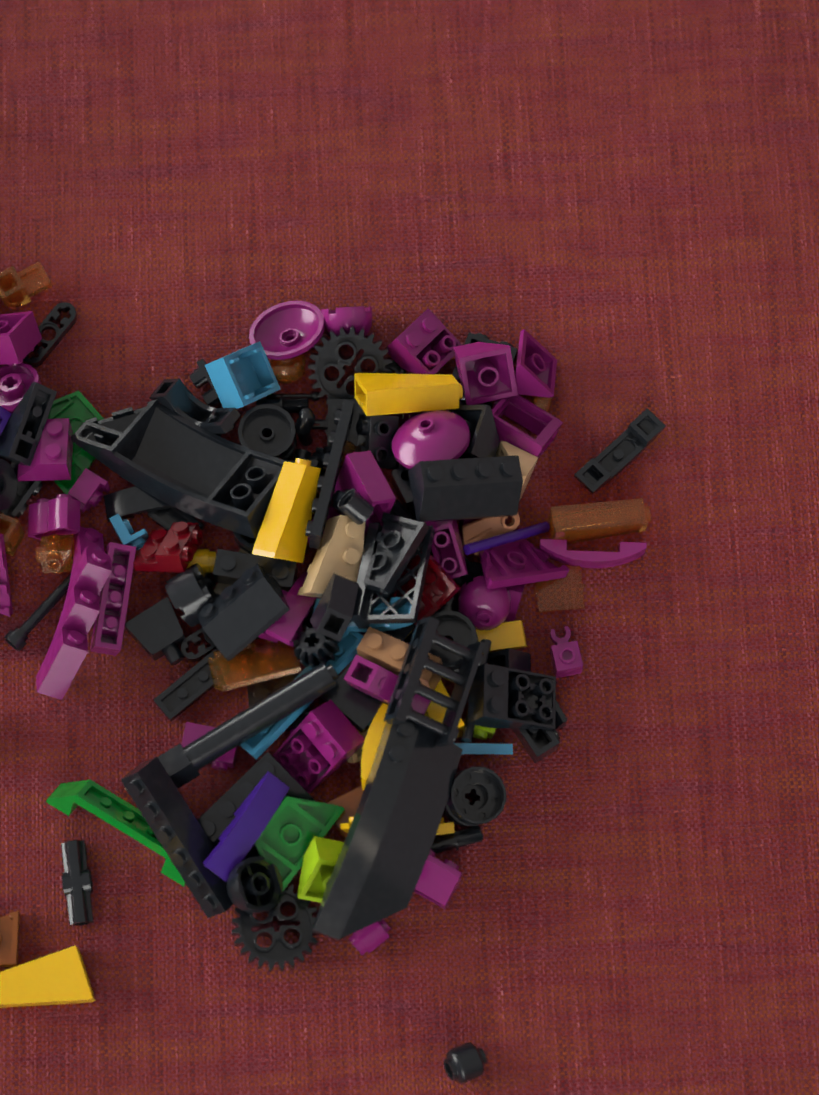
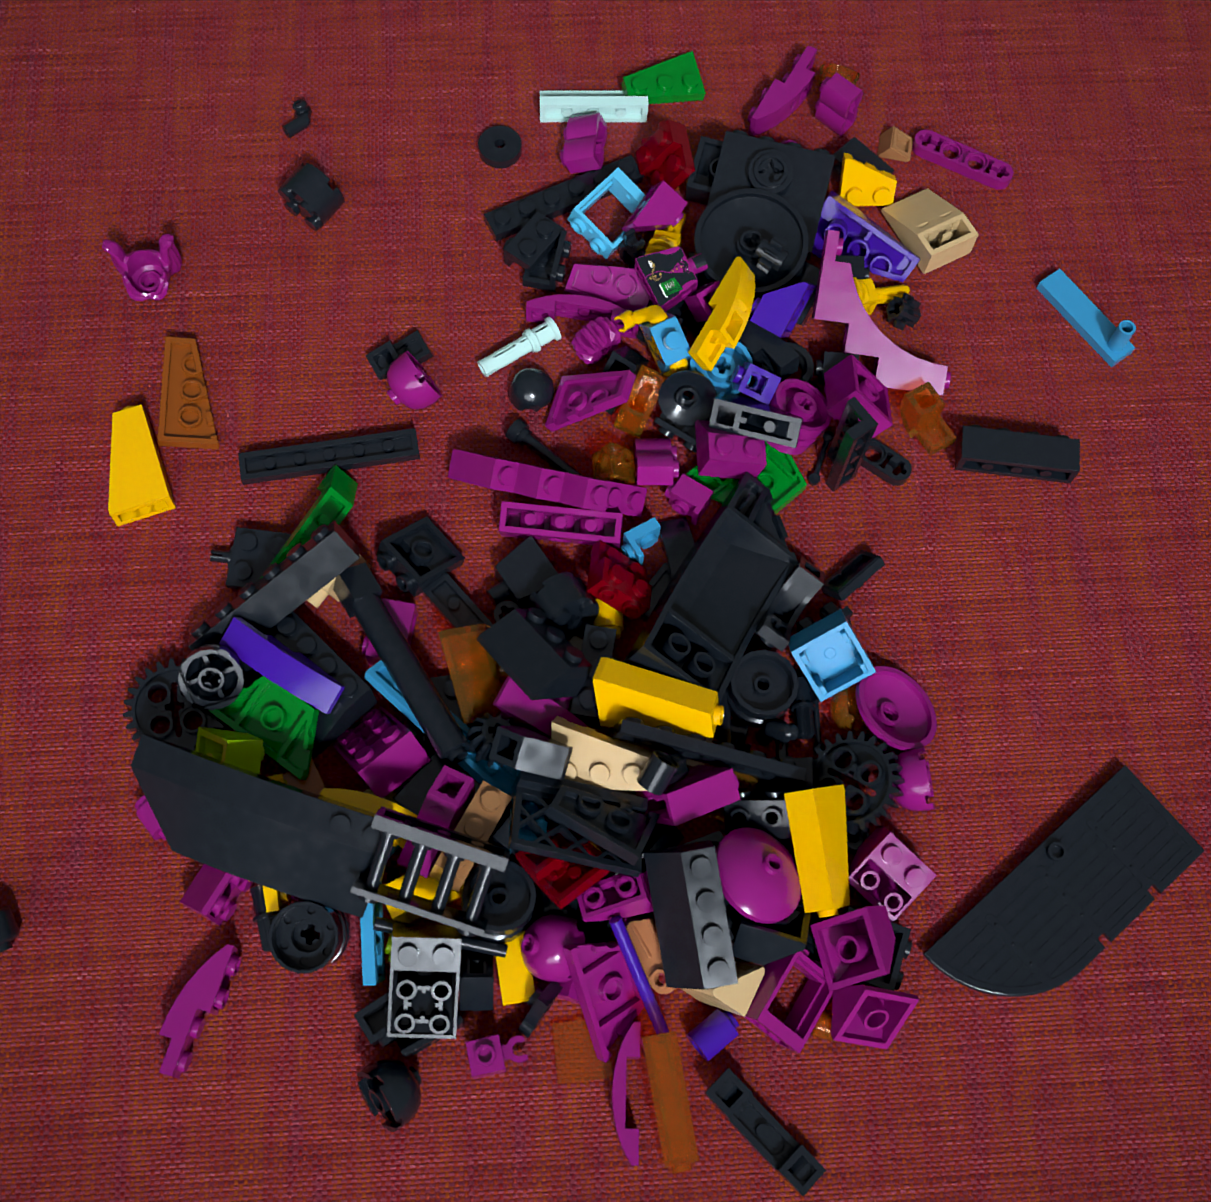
camera: 85 degrees right, 5 degrees down
black piece [61,840,94,926] -> none
none -> magenta slope [159,944,242,1079]
none -> black plate [210,527,292,590]
none -> black plate [238,428,420,485]
none -> black cylinder [357,1058,422,1132]
none -> black plate [376,516,465,597]
none -> black plate [518,981,563,1038]
none -> dark purple brick [686,1009,739,1062]
none -> black hinge [808,431,834,486]
none -> black plate [821,550,885,601]
none -> black fence [826,397,878,492]
none -> black door [923,765,1204,997]
none -> black brick [955,425,1080,484]

